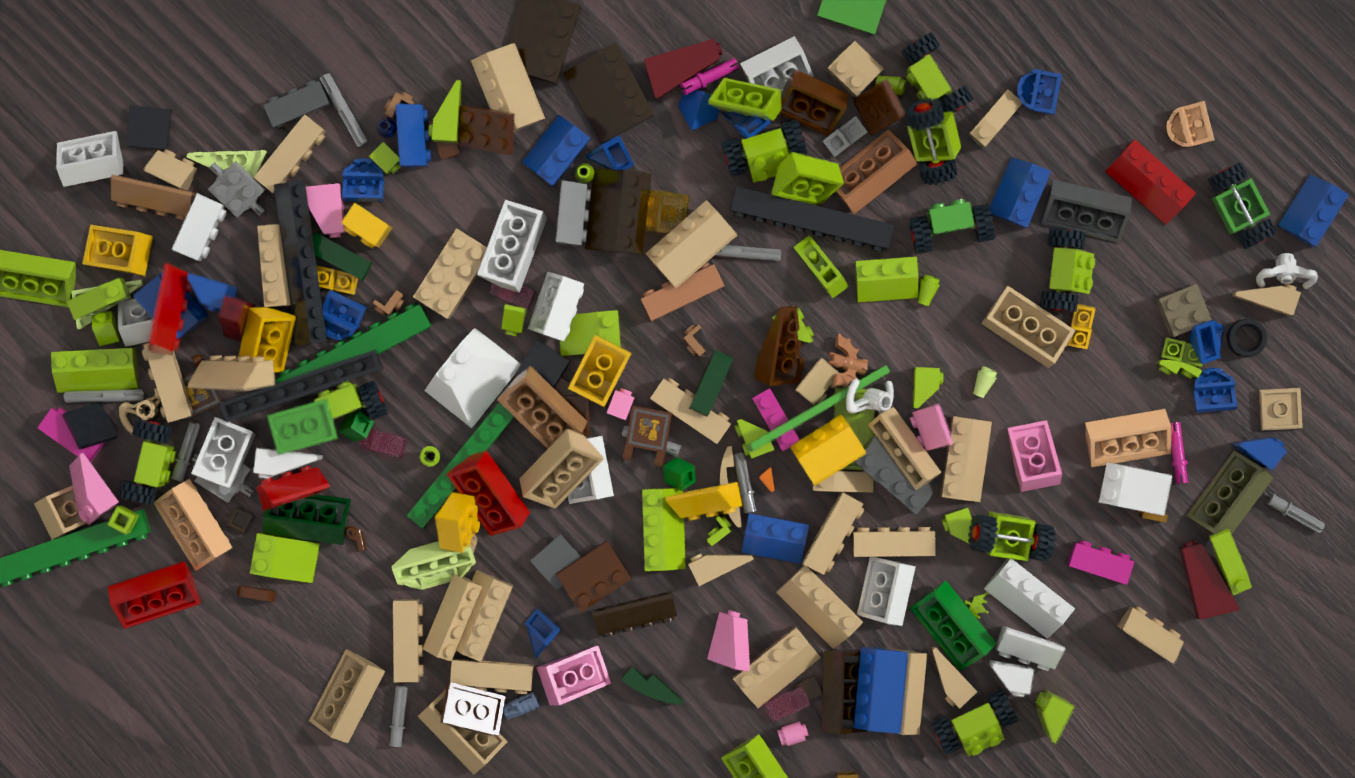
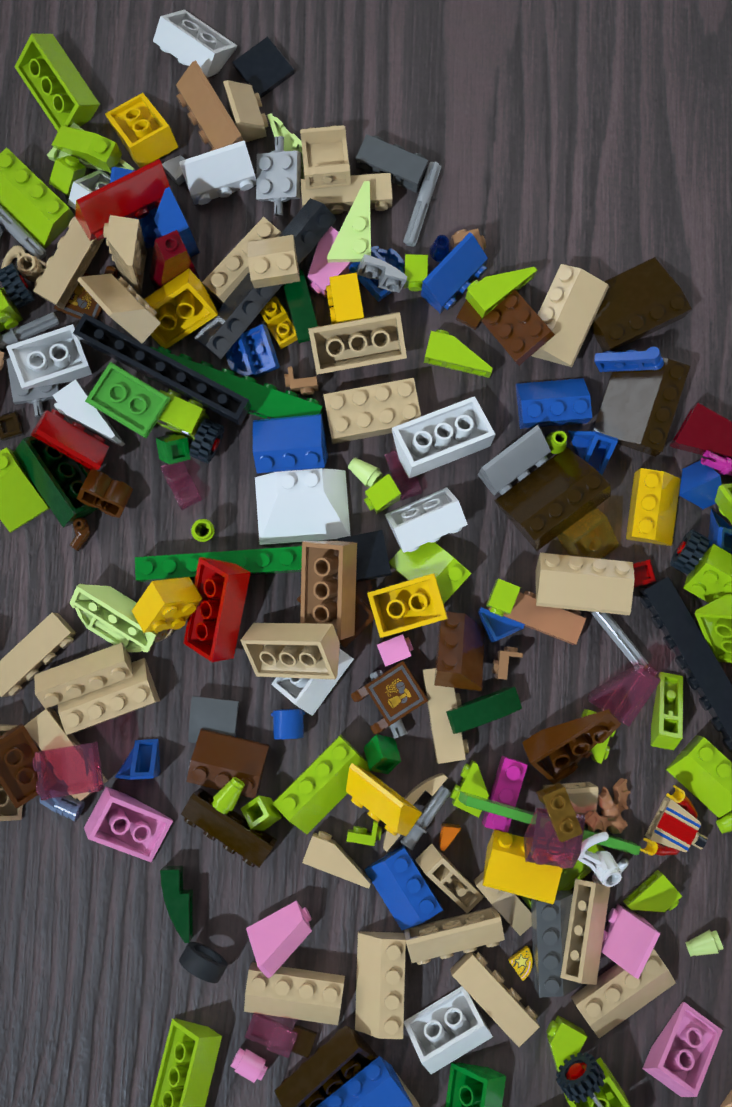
camera: 50 degrees right, 5 degrees down
none -> clear pink panel [33,742,104,801]
none -> reddish brown brick [77,470,133,518]
none -> tan slope [103,215,147,295]
none -> light grey slope [162,155,186,187]
none -> black tyre [179,942,227,983]
none -> lime cone [212,777,245,815]
none -> lime brick [241,796,282,831]
none -> tan slope [248,235,300,288]
none -> blue slope [253,414,328,473]
none -> blue piece [271,709,305,739]
none -> tan panel [300,125,351,189]
none -> tan slope [308,312,407,374]
none -> yellowish green wing [327,181,371,263]
none -> yellowish green cone [348,457,383,487]
none -> light grey slope [357,254,407,293]
none -> tan slope [415,844,484,914]
none -> lime slope [424,330,493,378]
none -> reddish brown slope [434,611,485,691]
none -> blue slope [477,607,525,642]
none -> lime brick [486,579,521,617]
none -> yellow tile [508,945,533,981]
none -> clear pink slope [524,808,585,869]
none -> pearl gold bracket [536,783,583,842]
none -> clear pink slope [588,663,661,726]
none -> blue plate [594,347,664,372]
none -> yellow slope [626,468,681,546]
none -> red tile [633,560,656,587]
none -> torso [640,785,707,856]

